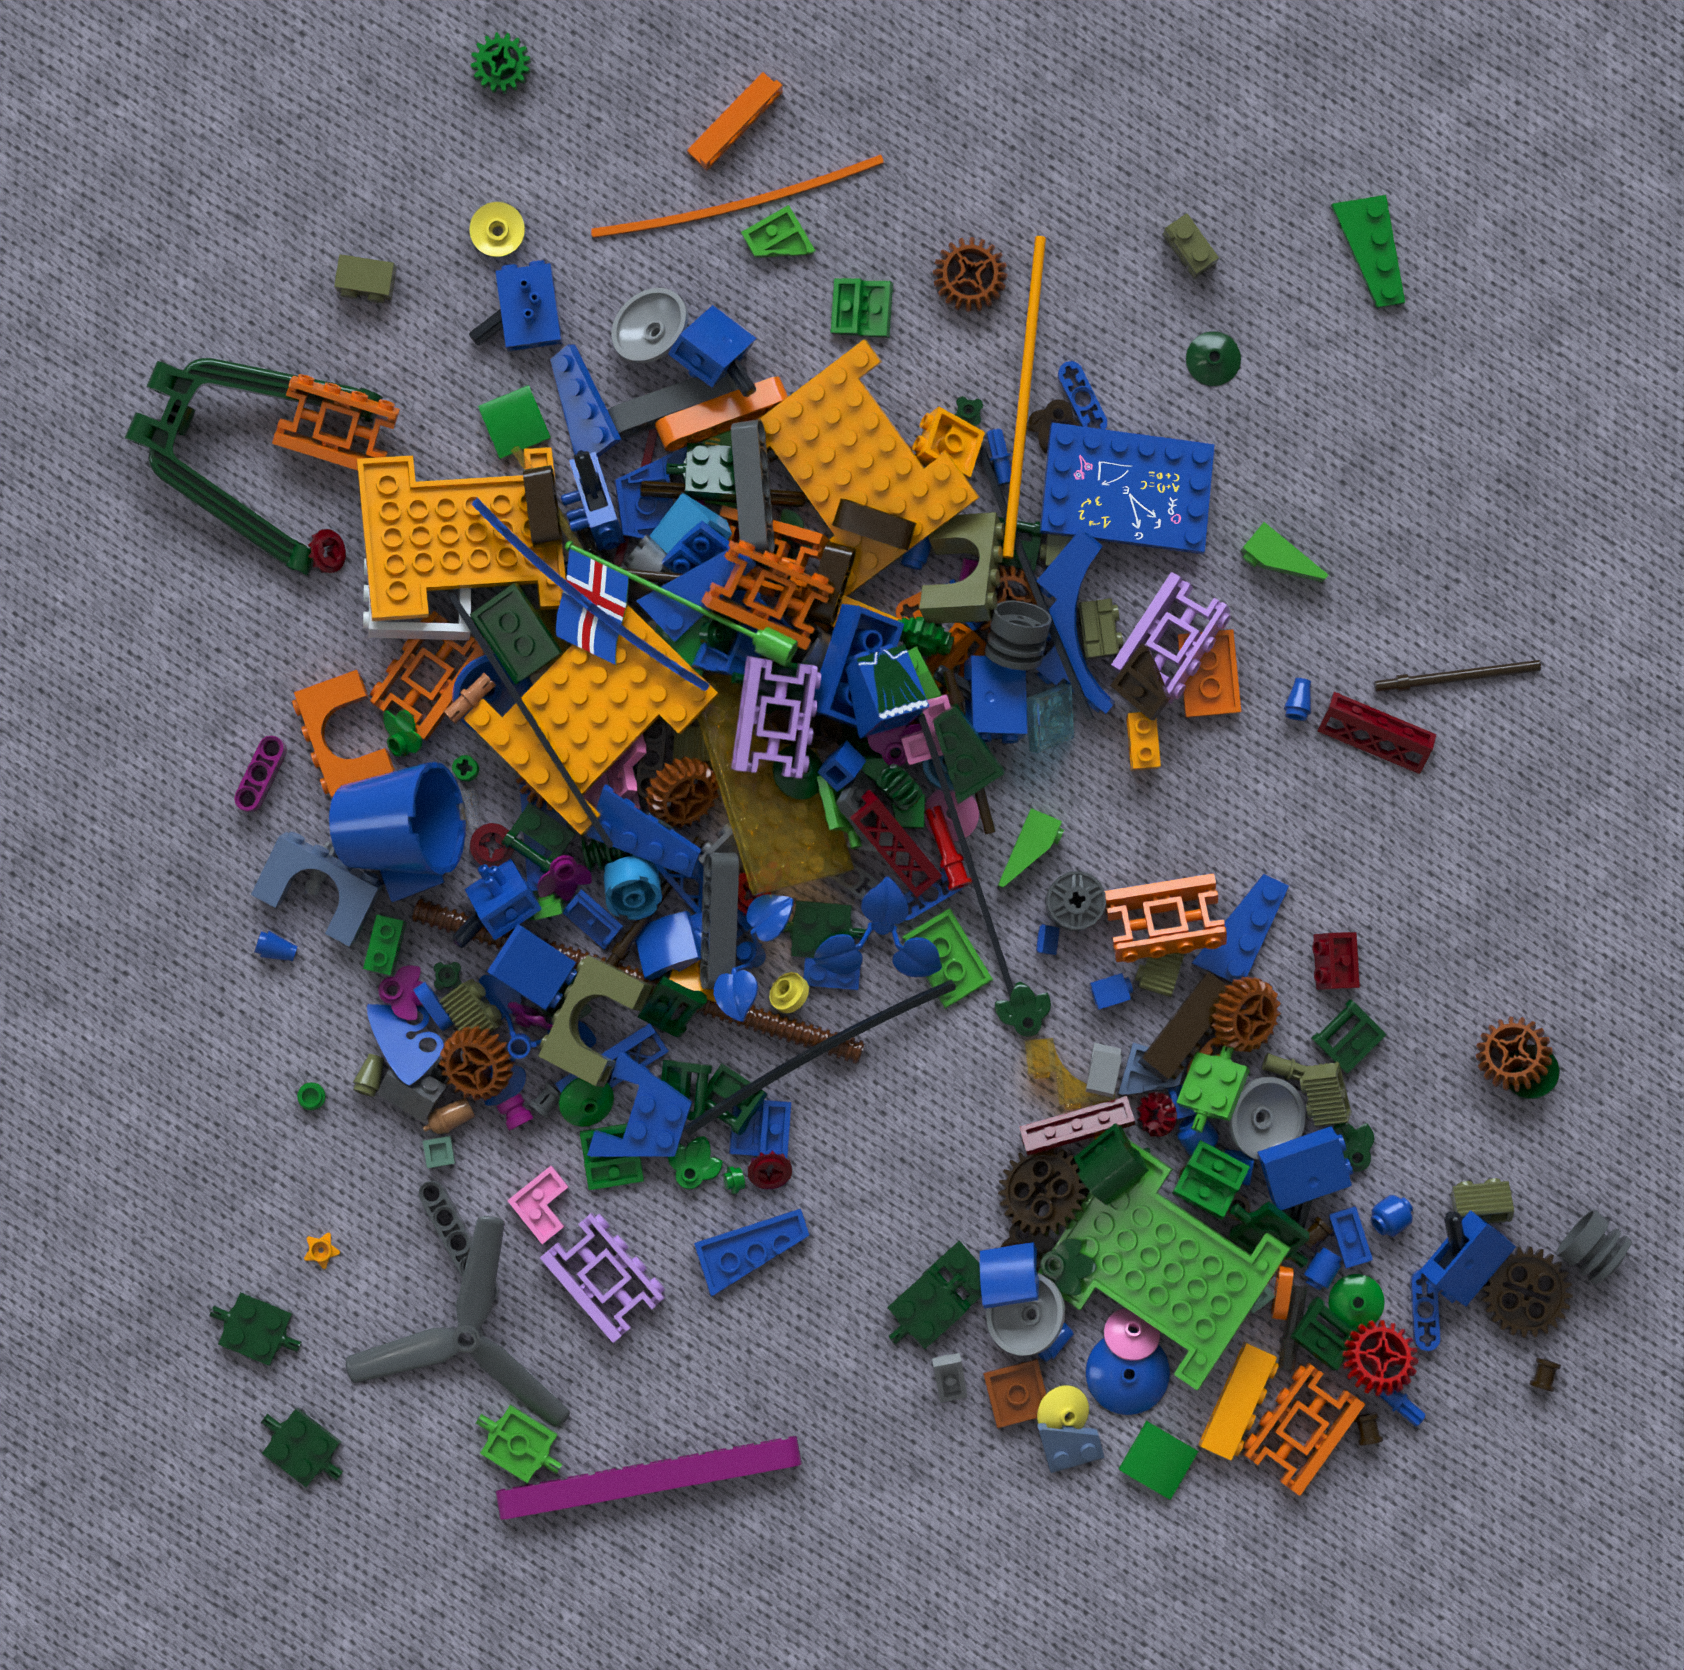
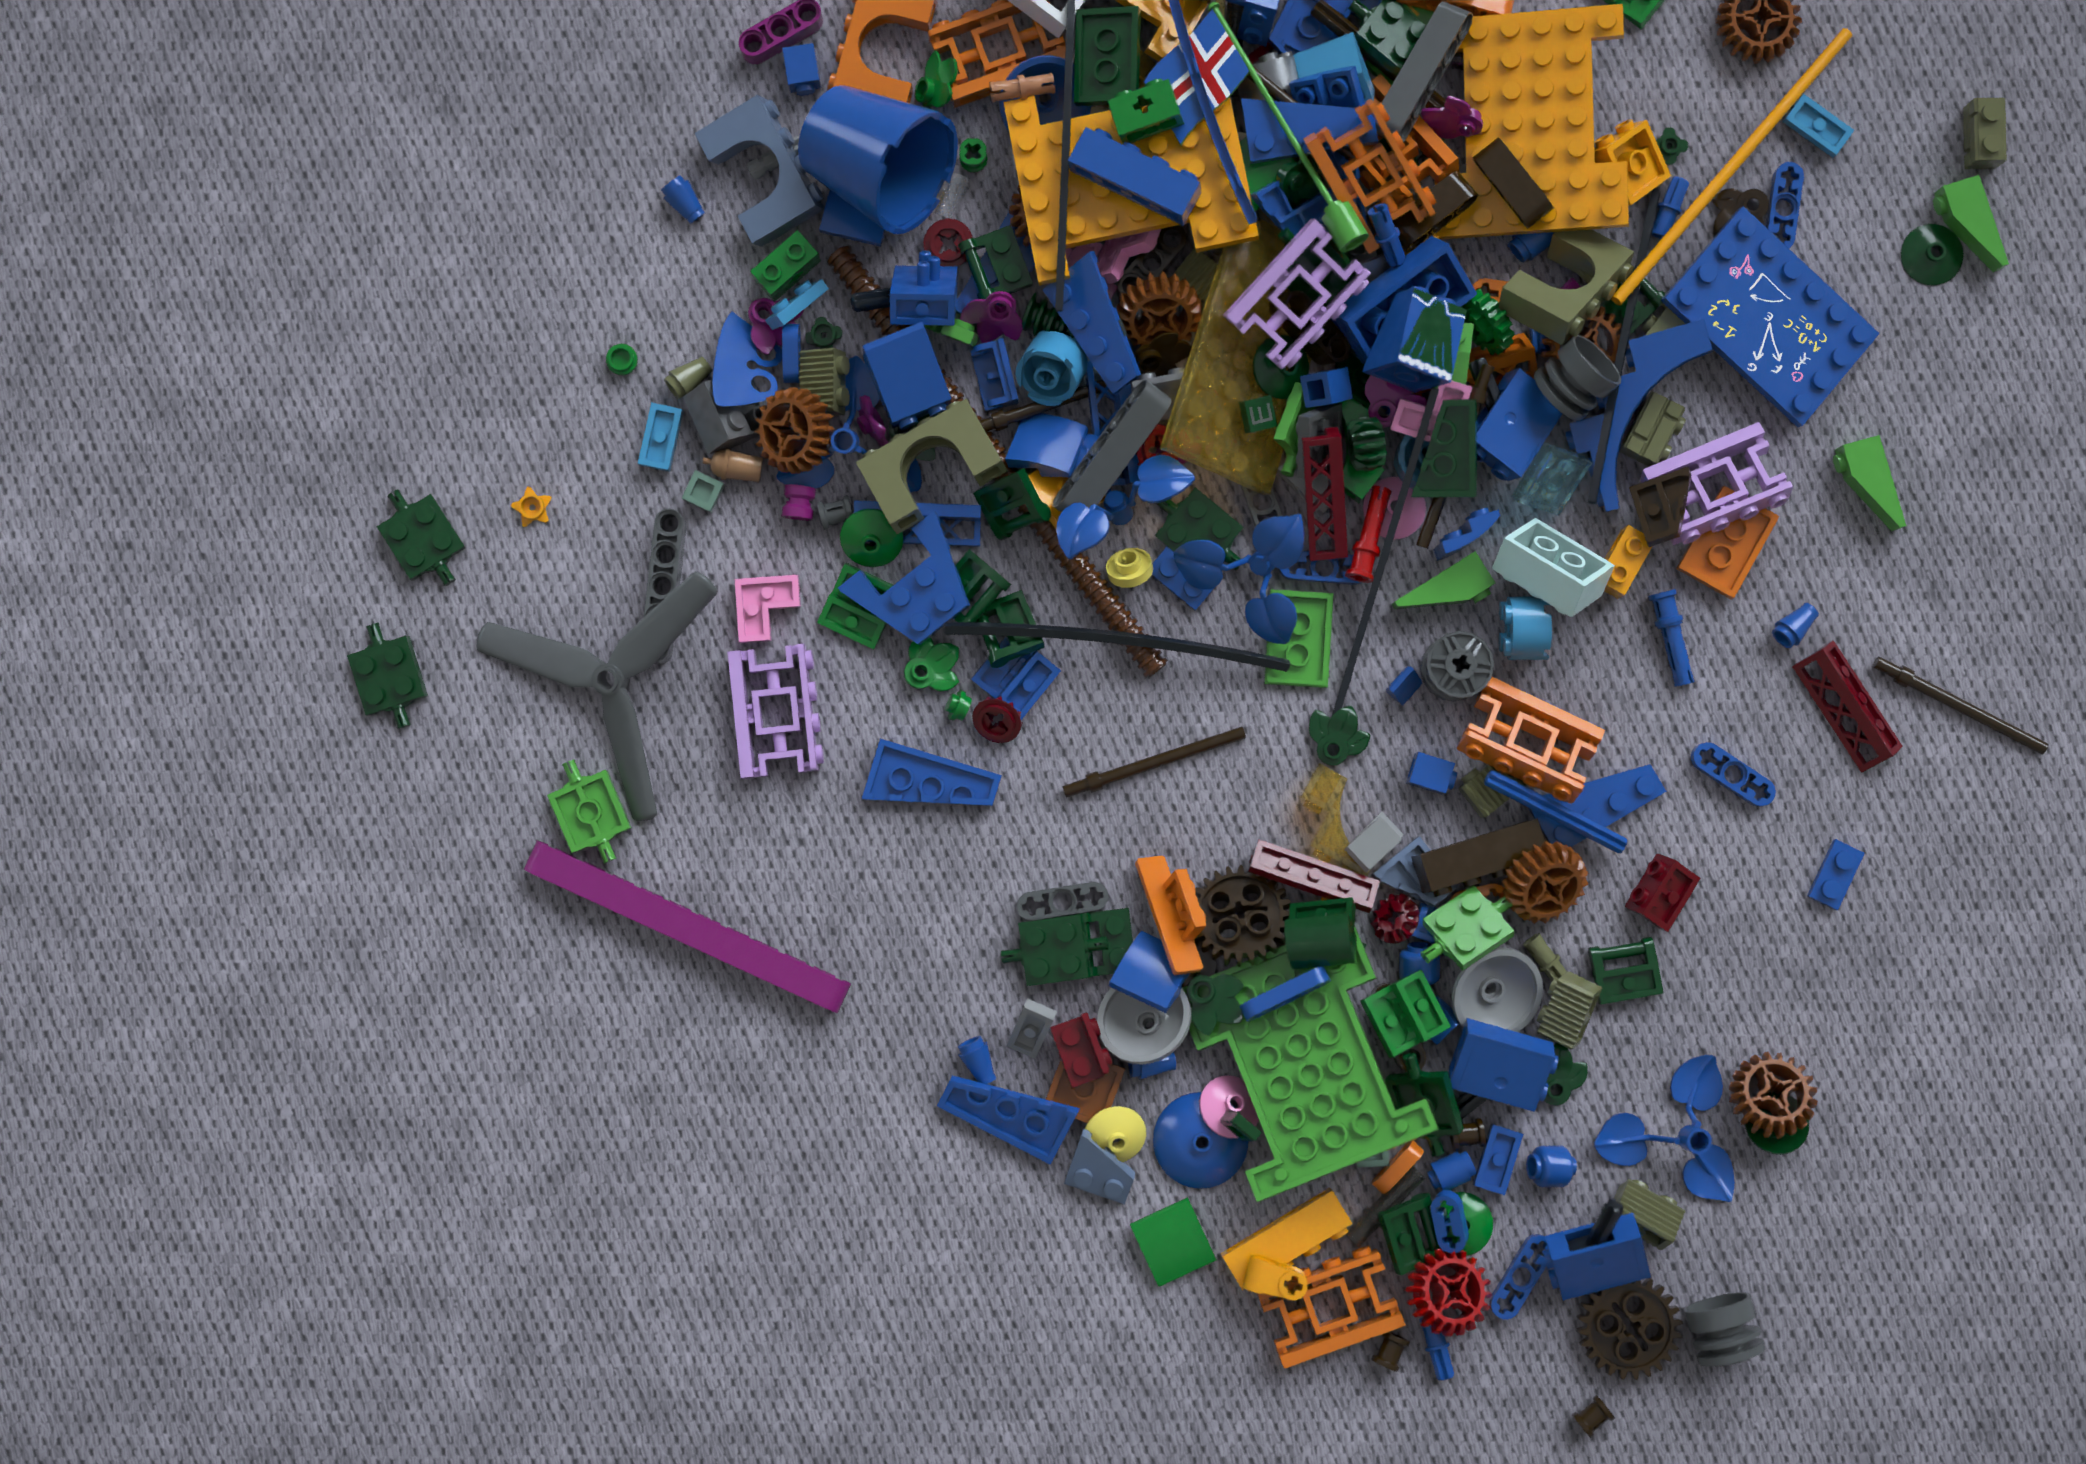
camera: 35 degrees right, 0 degrees up
none -> dark azure plate [637,402,684,472]
none -> dark azure plate [765,279,829,330]
none -> blue brick [782,43,821,96]
none -> blue wing [937,1075,1080,1165]
none -> blue cone [958,1036,996,1084]
none -> dark grey beam [1017,882,1108,921]
none -> dark red bracket [1049,1012,1113,1089]
none -> dark brown bar [1062,726,1246,798]
none -> blue brick [1068,127,1202,226]
none -> green brick [1108,78,1184,144]
none -> dark brown plate [1134,332,1195,377]
none -> orange bracket [1135,856,1207,975]
none -> dark green tile [1220,1111,1262,1142]
none -> dark green tile [1239,395,1277,434]
none -> blue beam [1240,966,1331,1022]
none -> light orange piece [1243,1255,1308,1300]
none -> blue axle [1368,203,1406,267]
none -> magenta plate [1421,96,1483,139]
none -> blue beam [1431,1190,1469,1253]
none -> blue slope [1433,507,1500,561]
none -> blue axle [1484,770,1628,853]
none -> light aqua brick [1492,518,1615,617]
none -> dark azure brick [1499,596,1552,660]
none -> blue plant [1594,1055,1735,1202]
none -> blue pin [1648,589,1695,687]
none -> blue beam [1691,742,1776,806]
none -> dark azure plate [1782,94,1854,158]
none -> blue plate [1807,839,1865,910]
none -> bright green slope [1933,175,2009,272]

